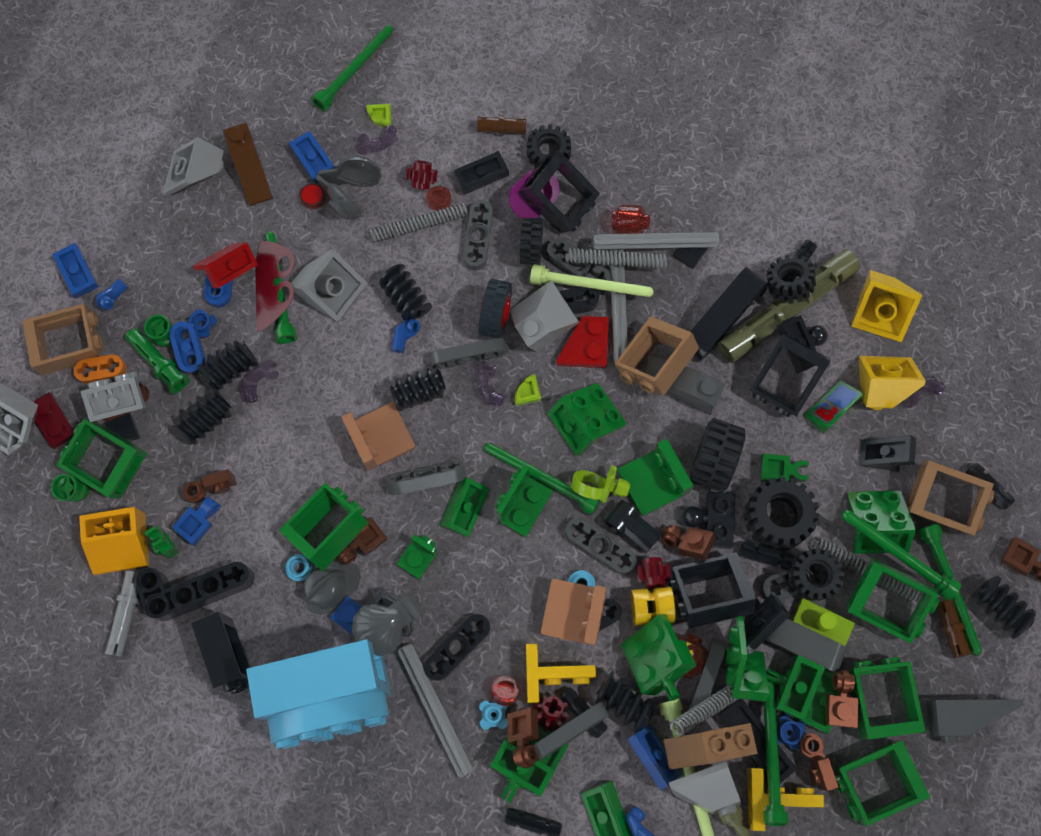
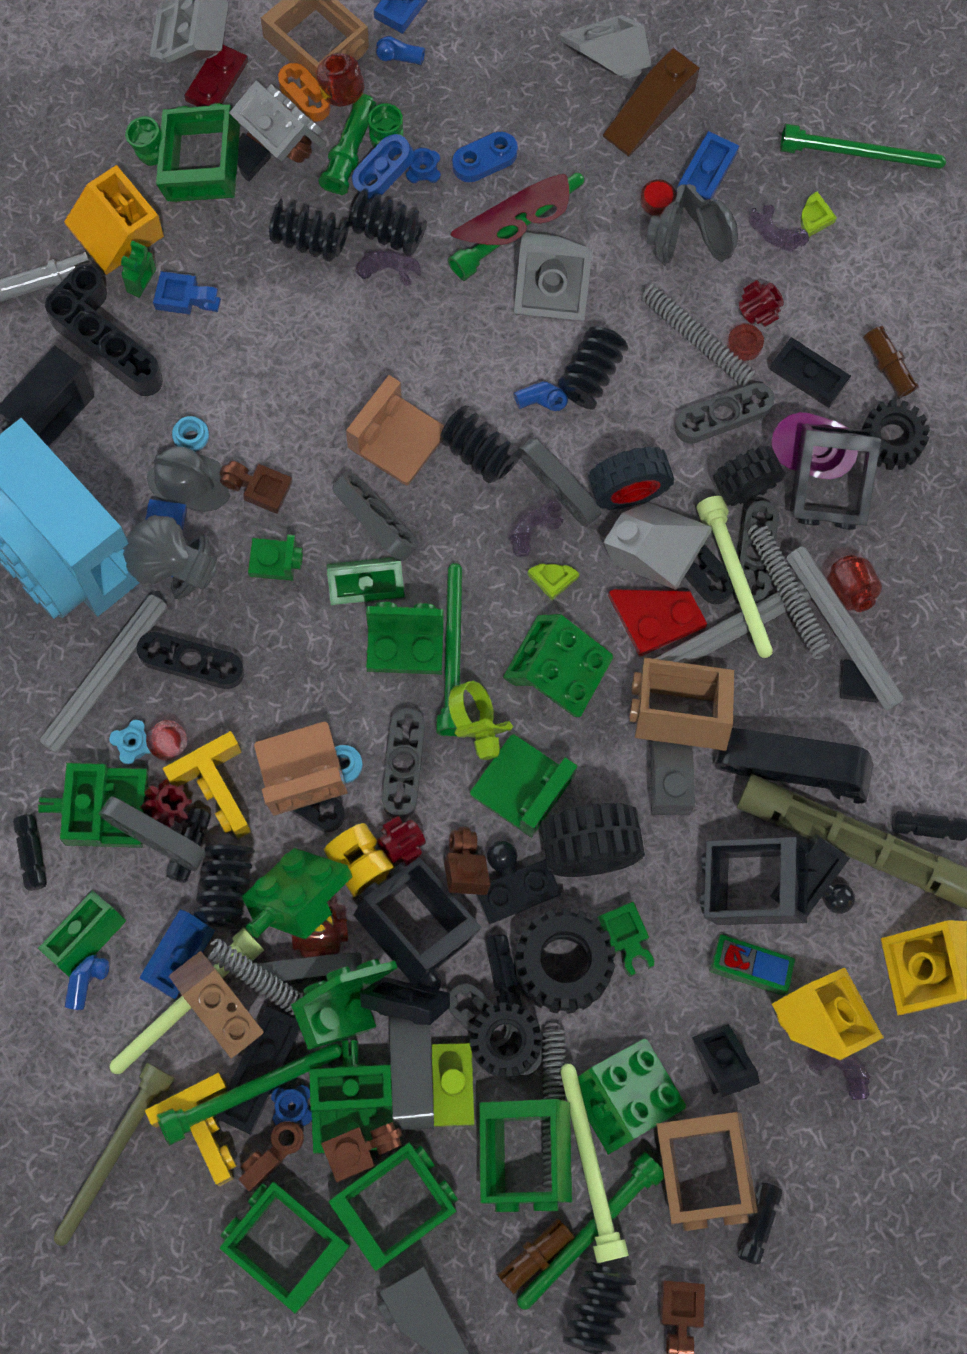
camera: 55 degrees right, 0 degrees up
copper plate [183,469,237,503] -> none
red panel [193,242,258,288] -> none
green window [279,483,369,571] -> none
copper plate [507,707,539,768] -> none
black piece [604,500,662,554] -> none
light grey slope [669,762,741,817] -> none
black tyre [767,254,816,304] -> none
green piece [842,510,961,601] -> none
none -> clear red head [316,53,365,107]
none -> yellowish green piece [560,1064,629,1263]

